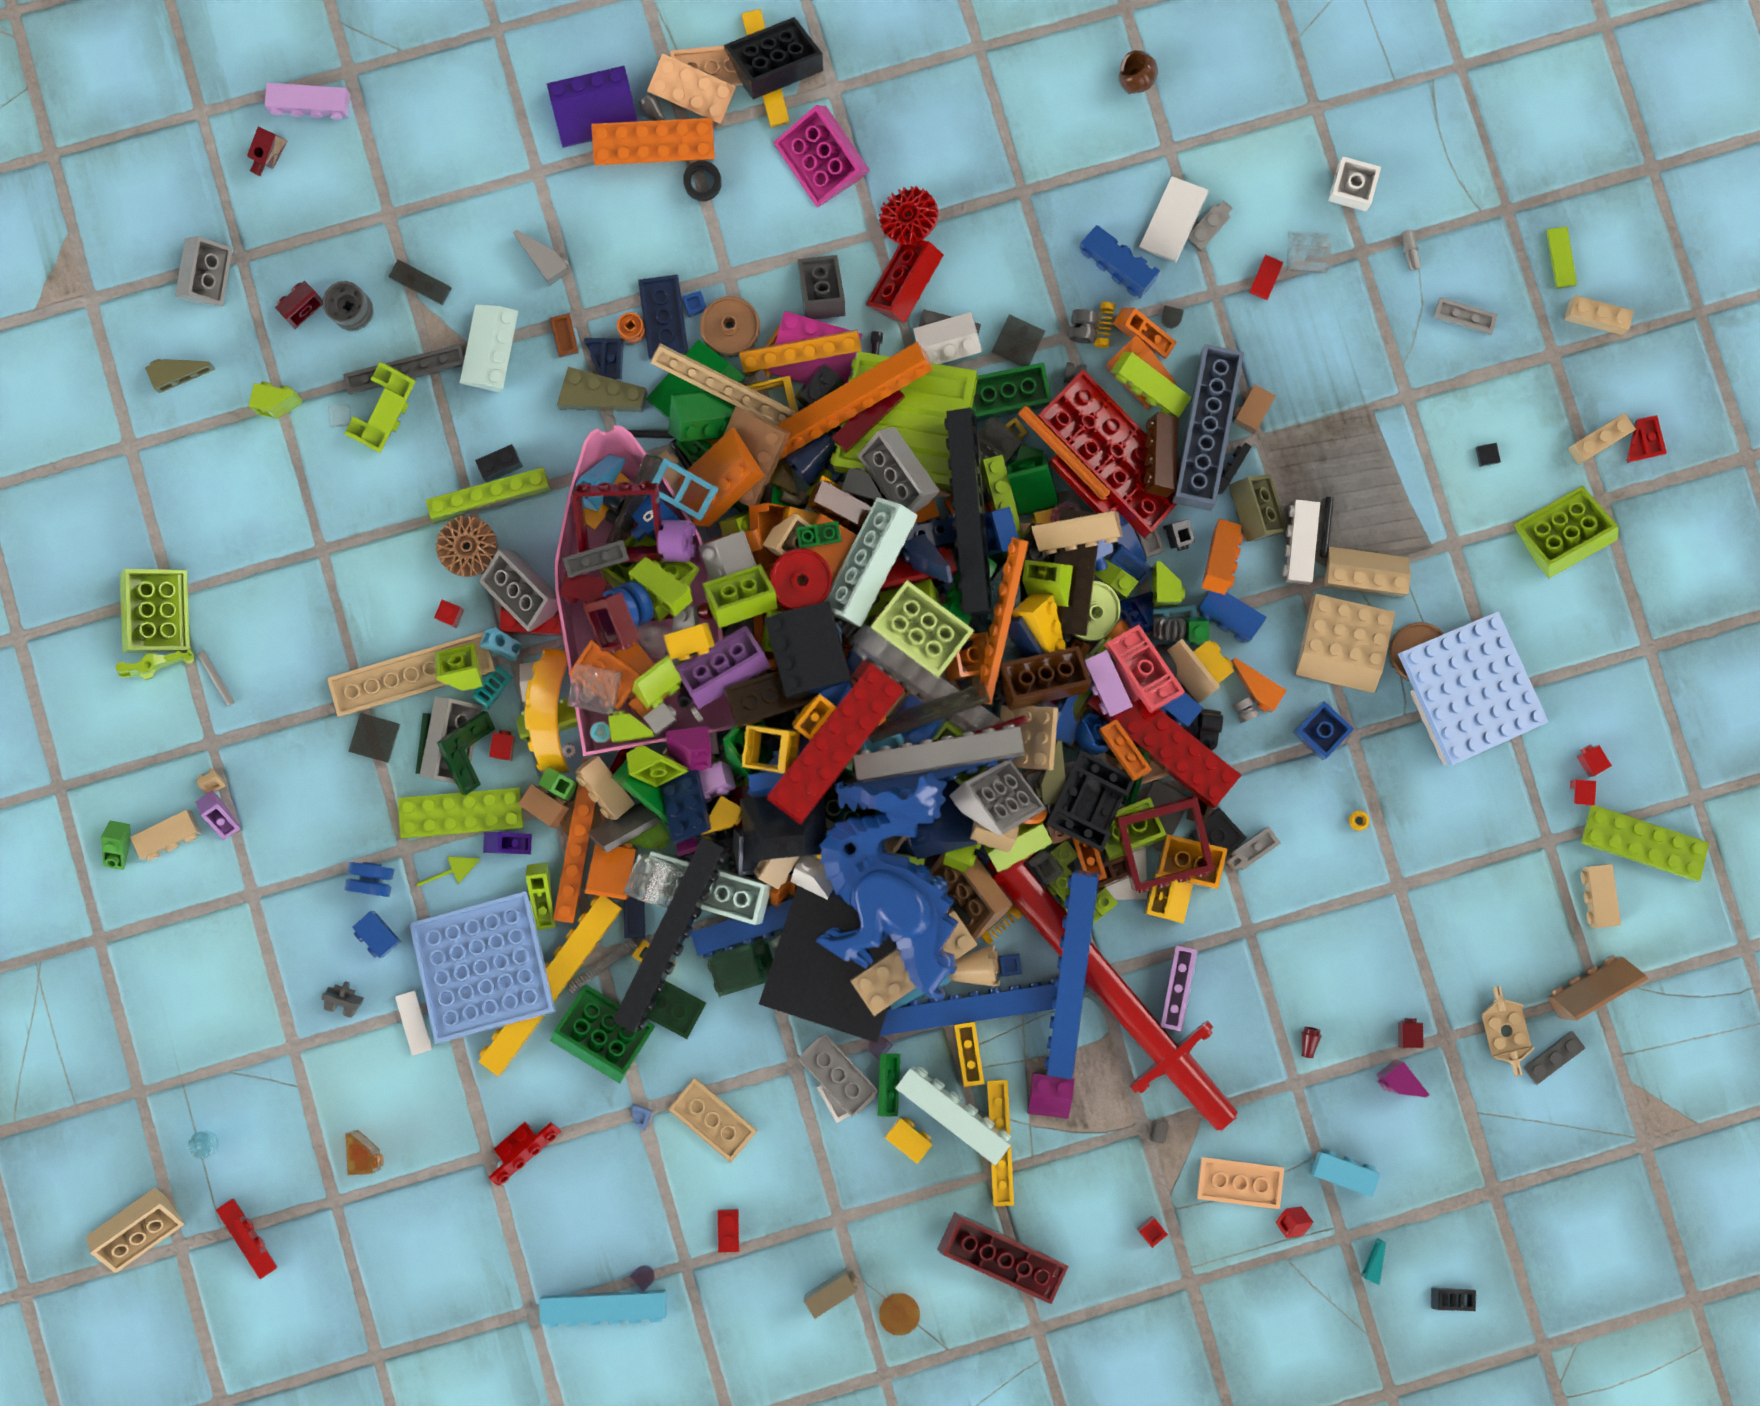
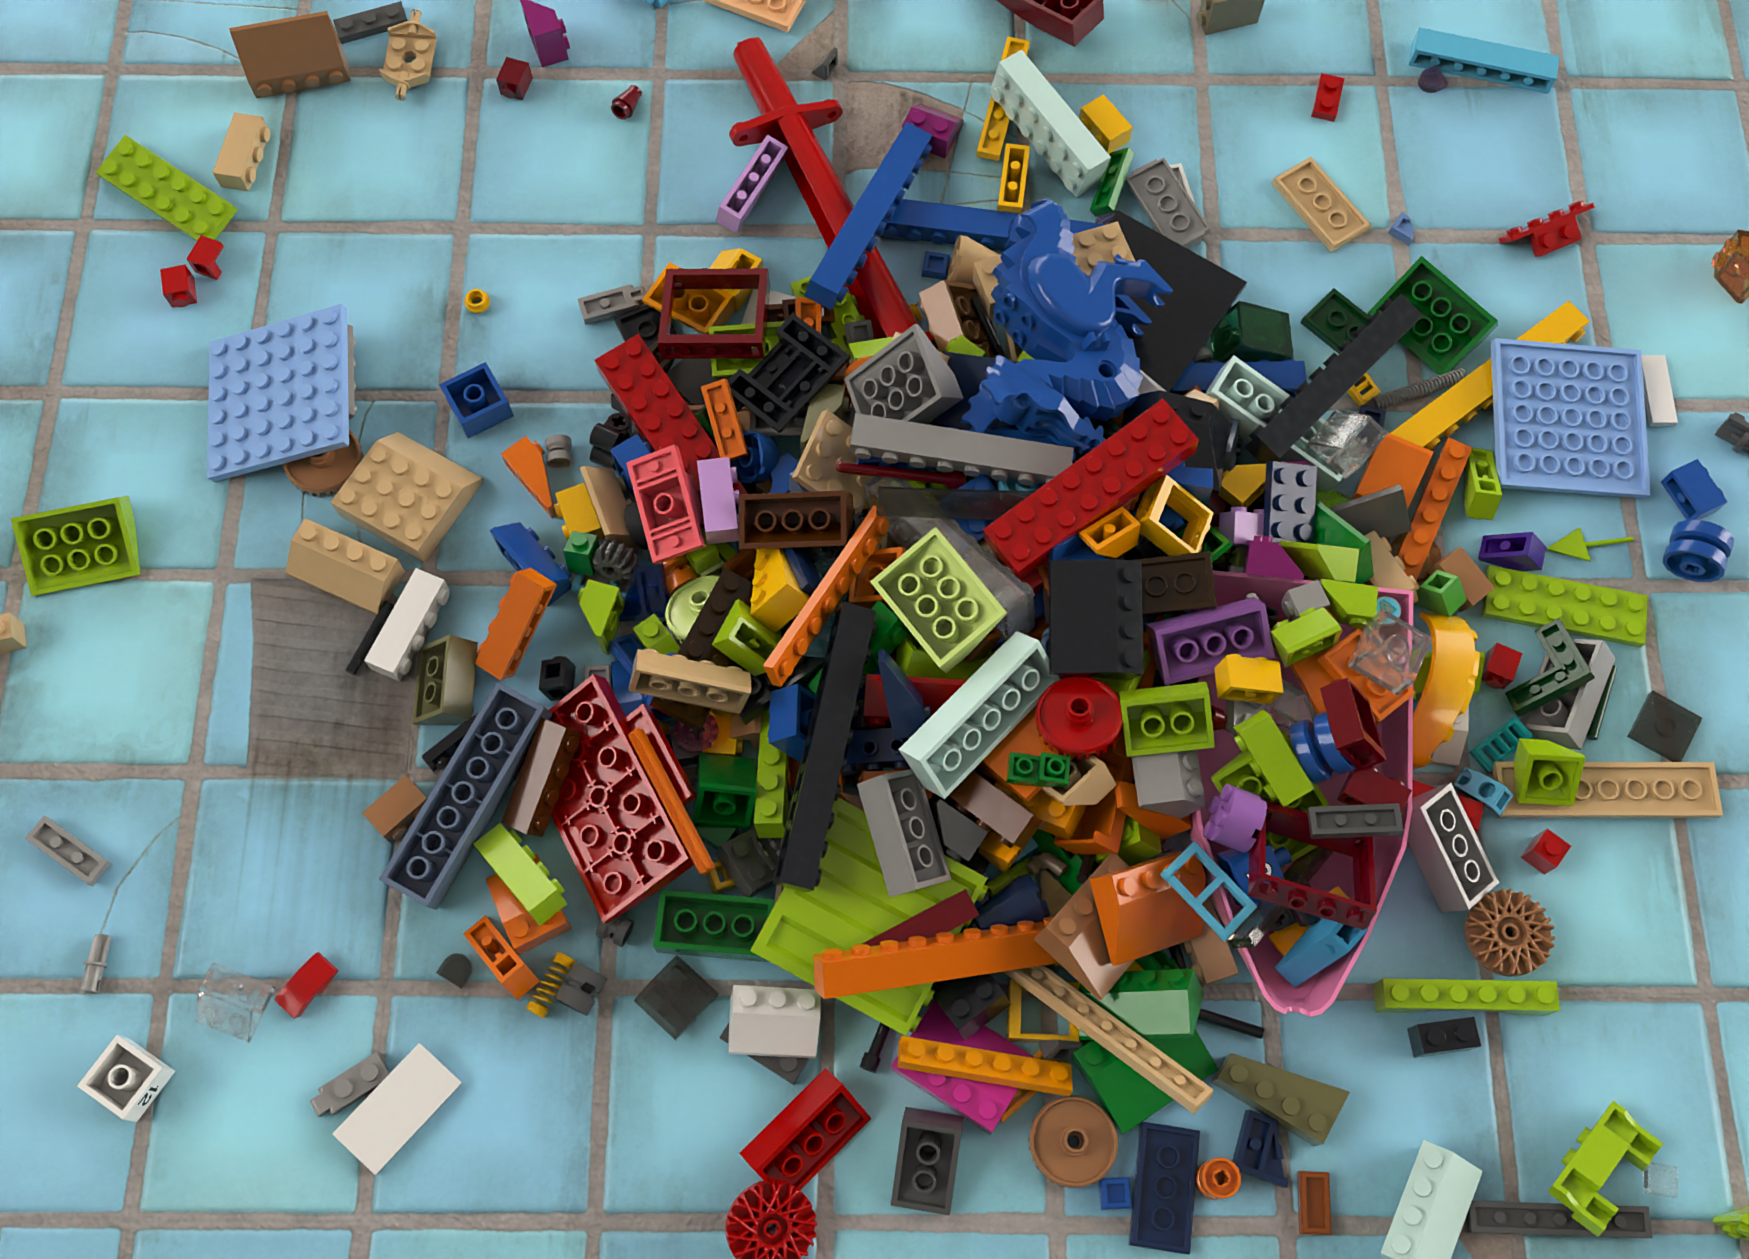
camera: 160 degrees left, 15 degrees down
blue wedge [1079,225,1160,298] -> none
black tile [1475,443,1501,467] -> none

